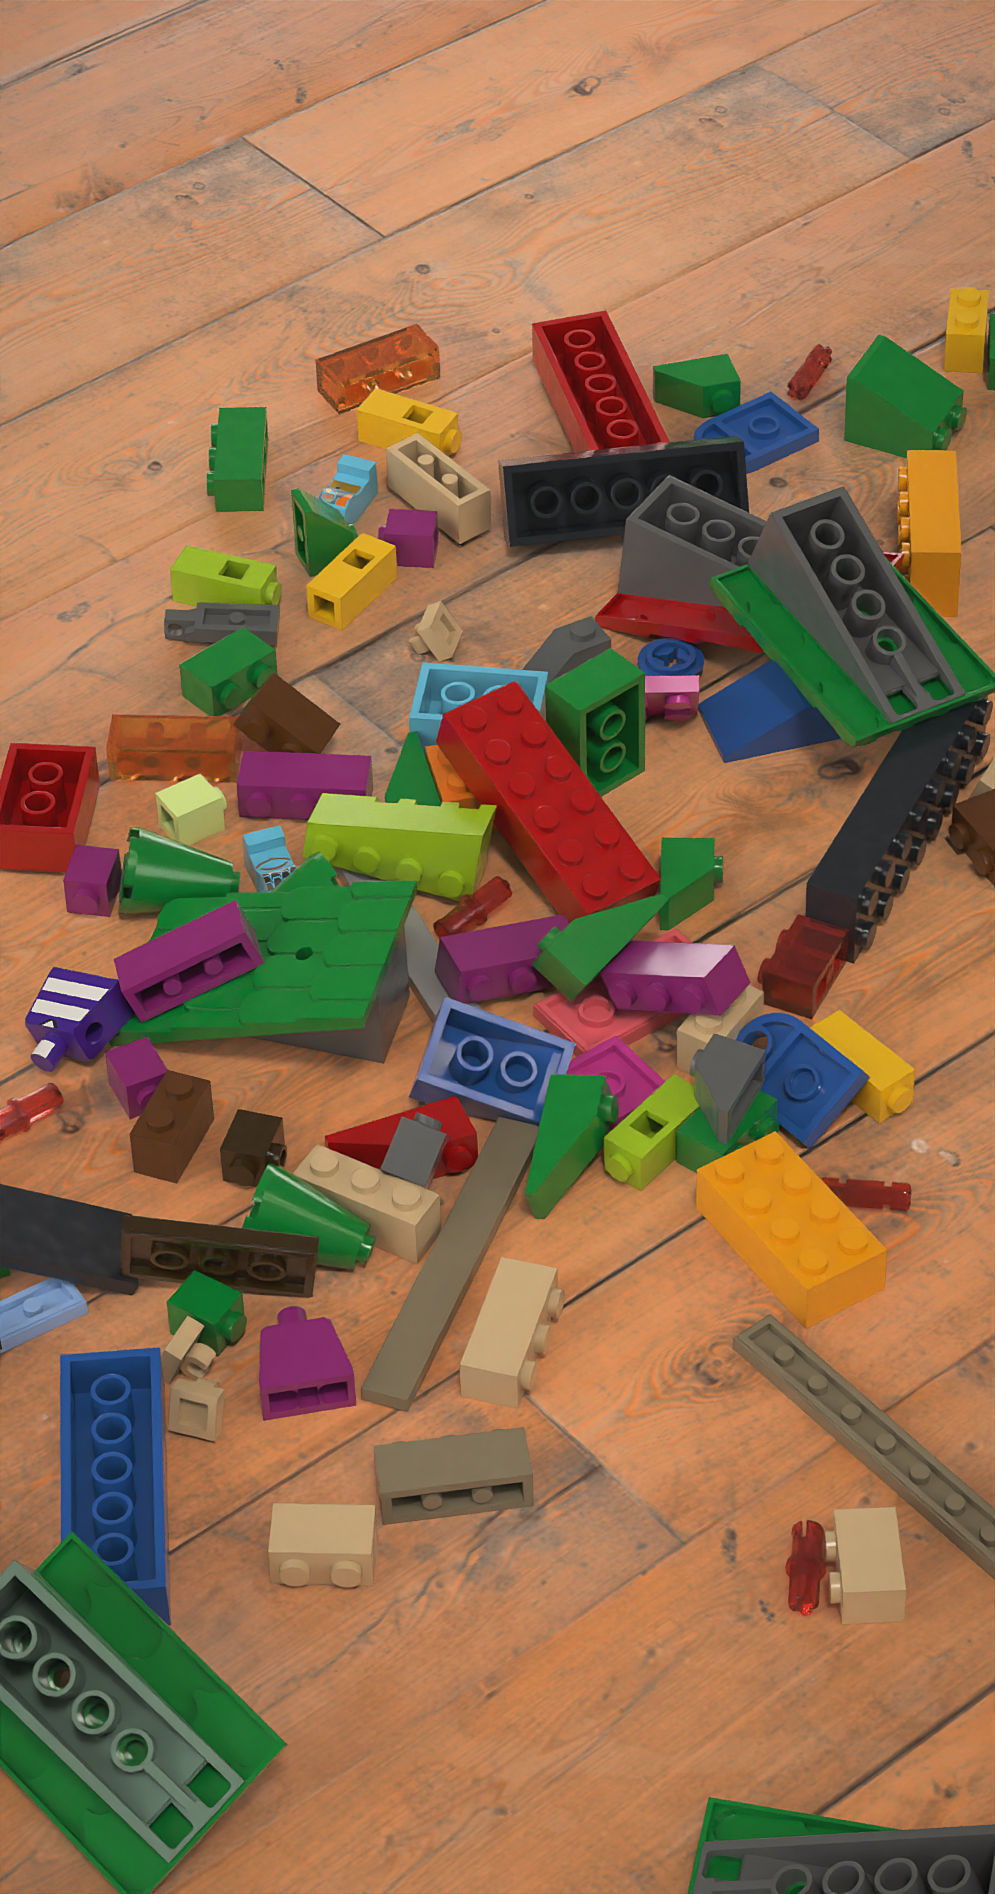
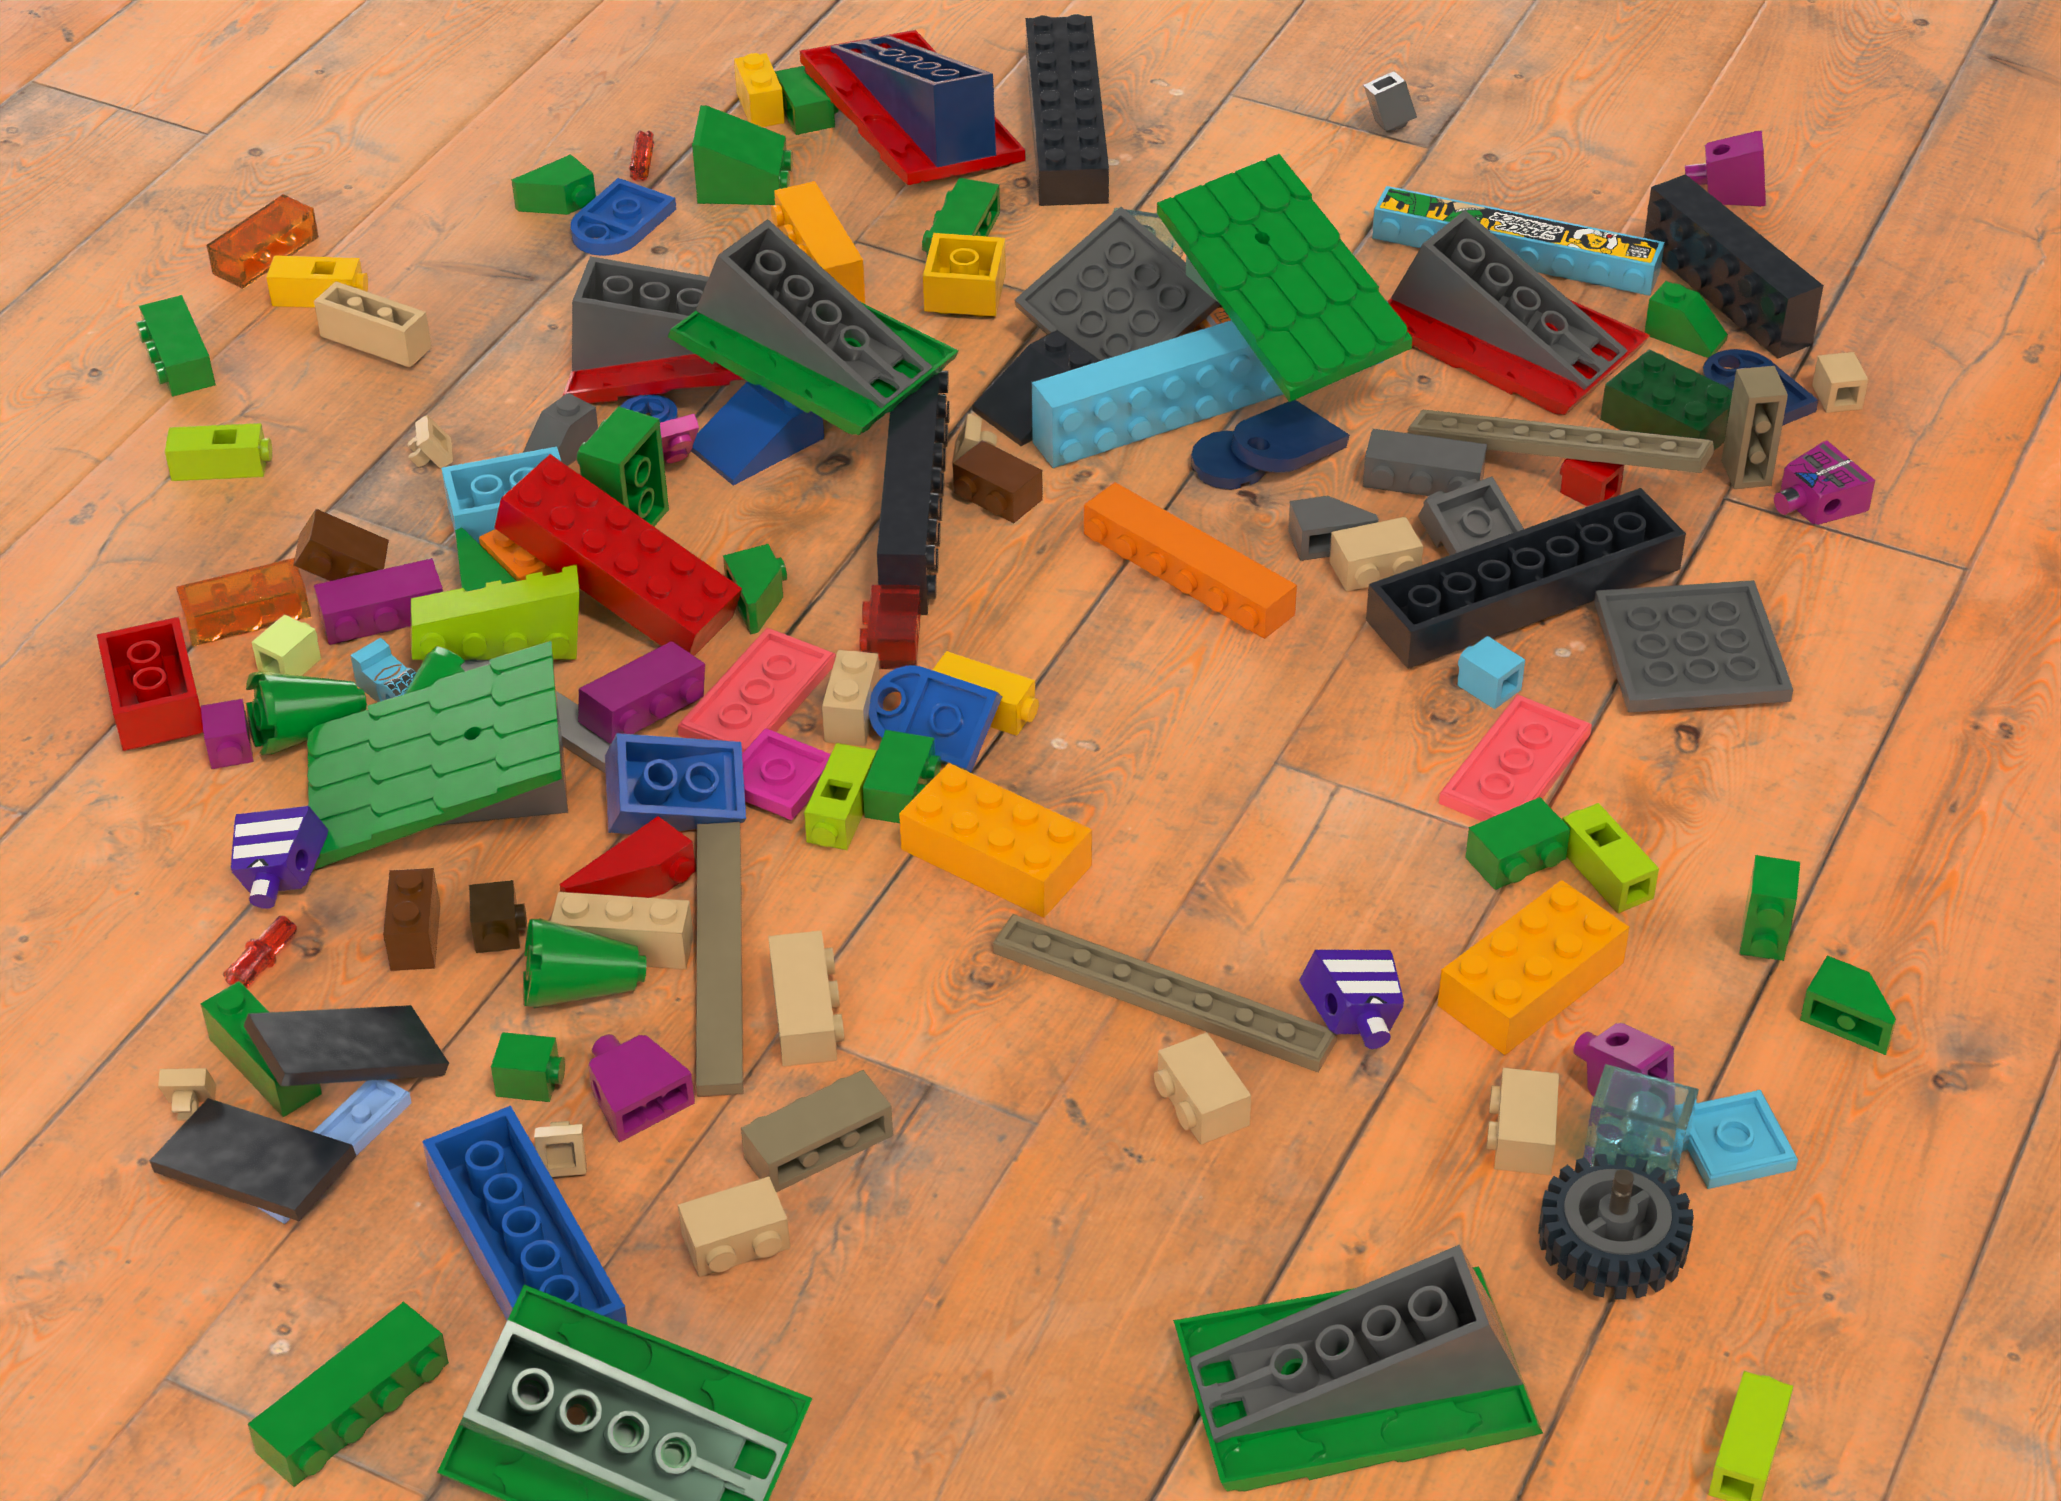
camera: 25 degrees left, 0 degrees up
magenta brick [105,1037,168,1119] -> none
magenta brick [114,900,264,1023] -> none
dark brown tile [120,1215,320,1298] -> none
tan tile [161,1316,216,1385] -> none
dark grey hinge [164,603,280,644] -> none
green brick [179,627,278,720] -> none
green slope [291,488,358,577] -> none
yellow brick [306,533,398,631] -> none
medium azure leg [318,454,378,525] -> none
magenta brick [378,509,439,568] -> none
dark grey brick [381,1112,450,1189] -> none
clear red axle [433,876,512,938] -> none
black brick [498,436,749,547] -> none
green slope [525,1074,619,1219] -> none
red brick [532,310,670,452] -> none
green slope [532,893,669,1002] -> none
magenta brick [600,940,751,1016] -> none
dark grey slope [690,1033,766,1145] -> none
clear red axle [785,1520,826,1616] -> none
clear red axle [820,1177,912,1211] -> none

